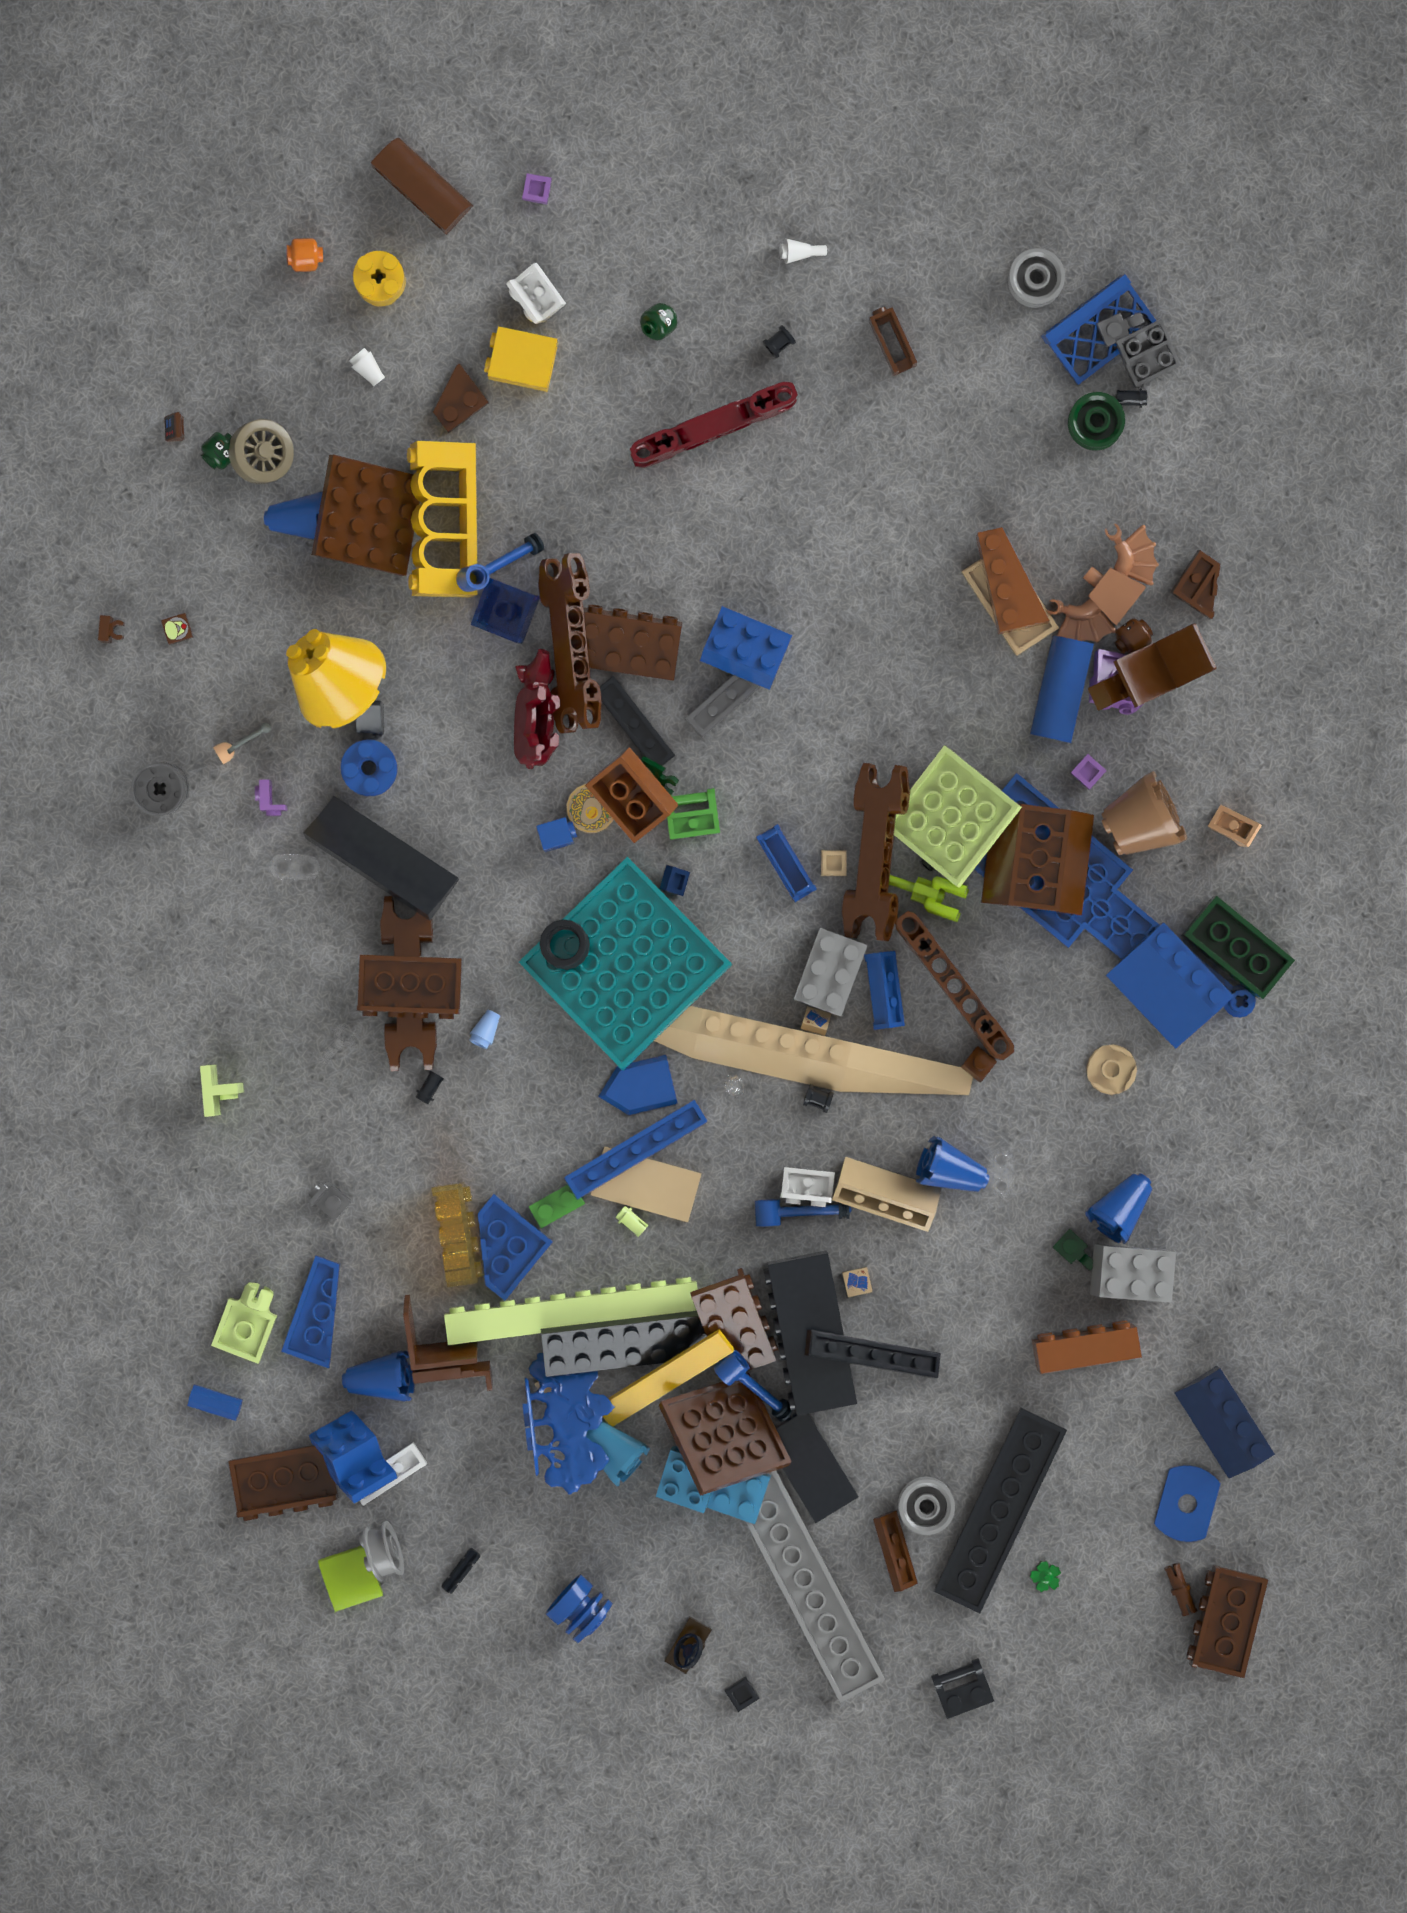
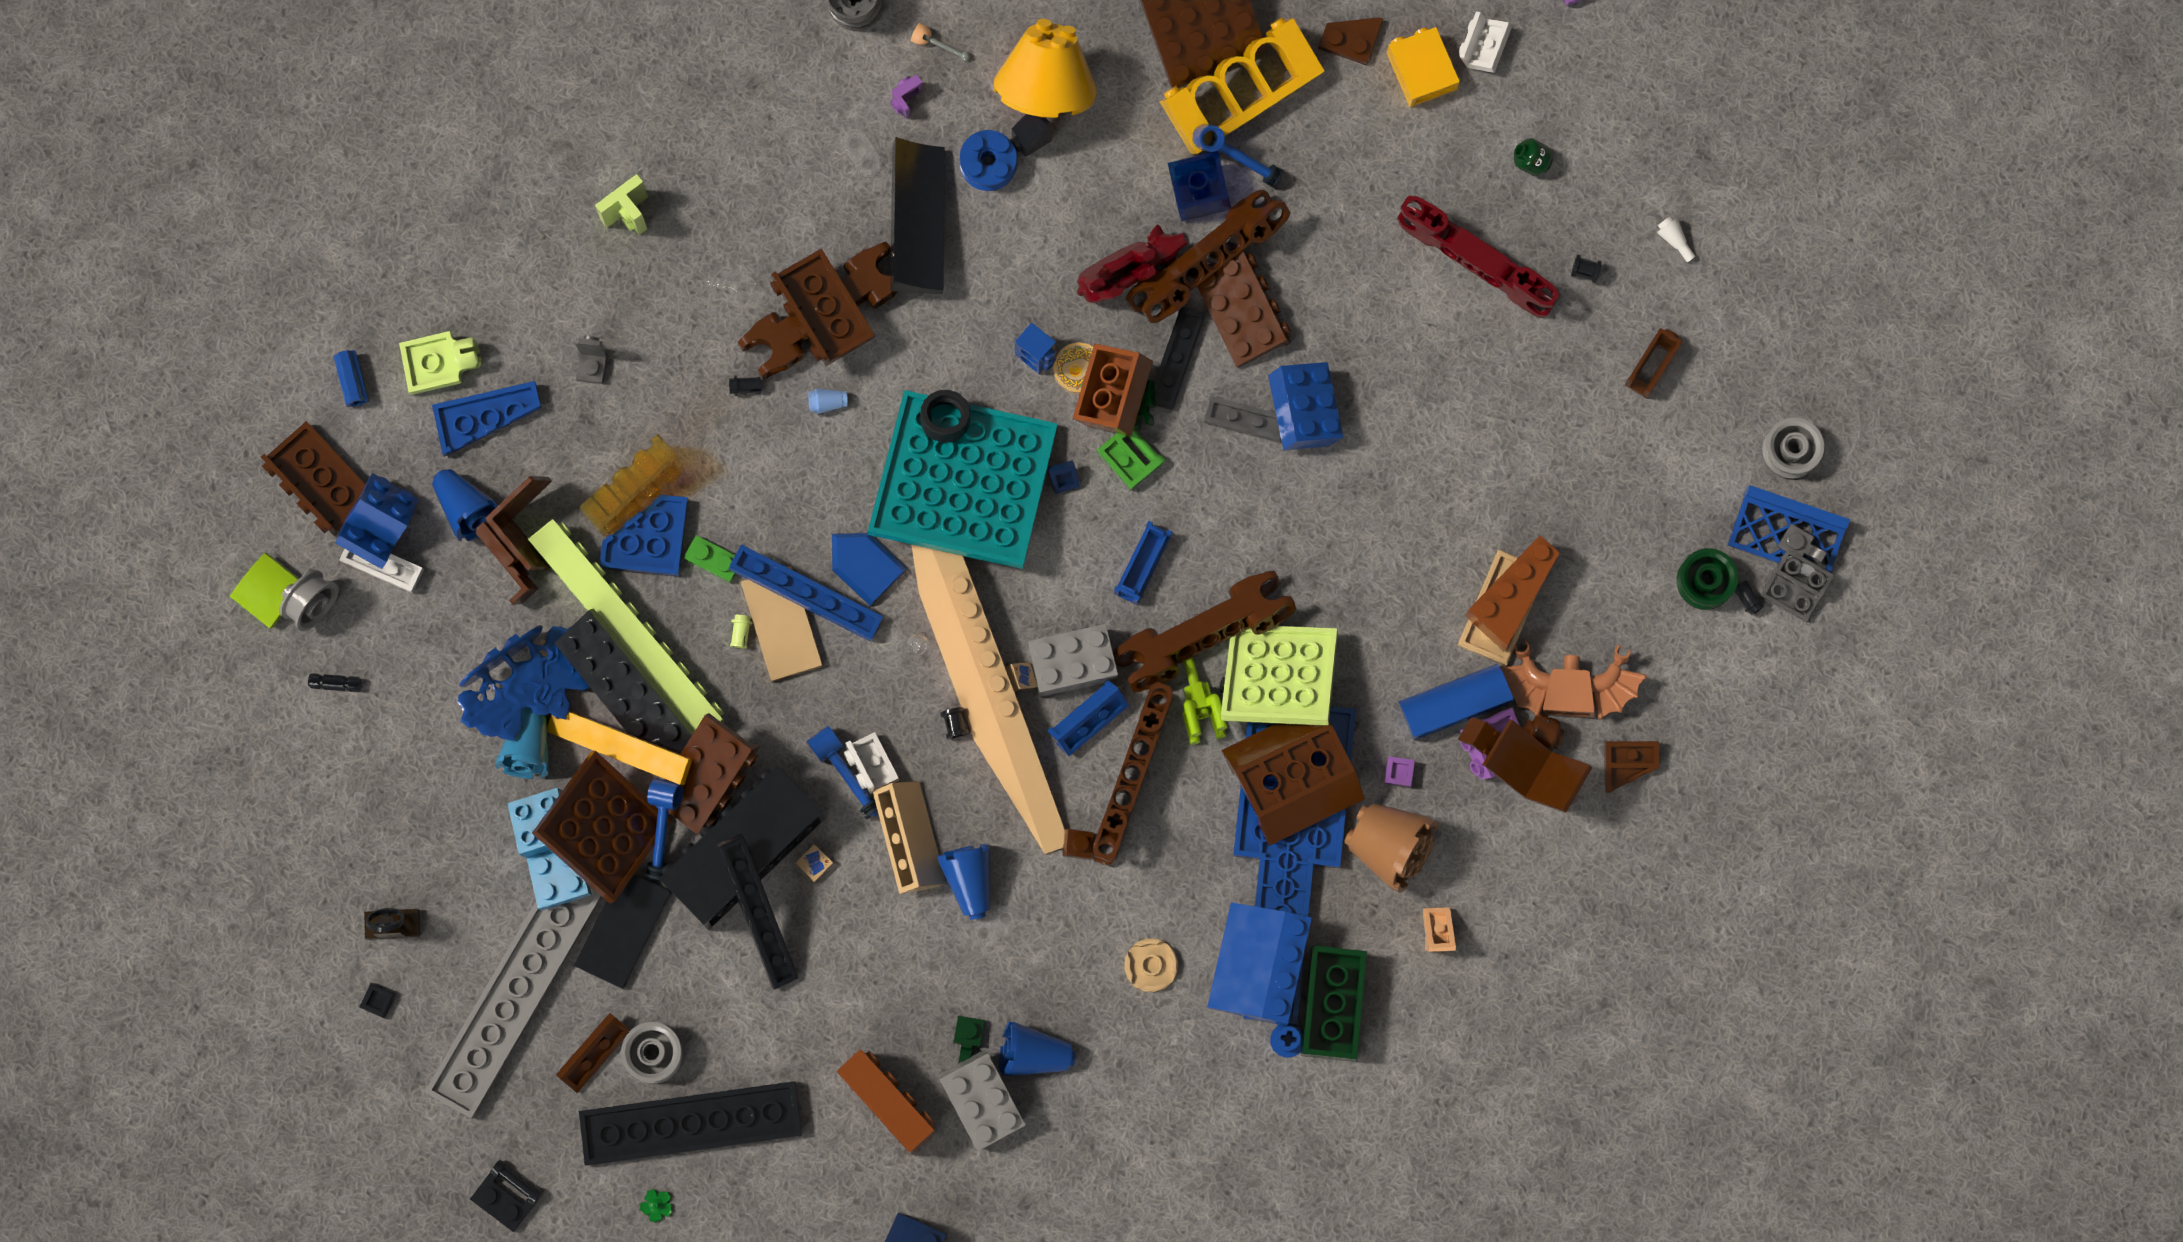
camera: 55 degrees right, 10 degrees down
blue wheel [545,1574,613,1643] -> none
tan tile [821,850,847,876] -> none

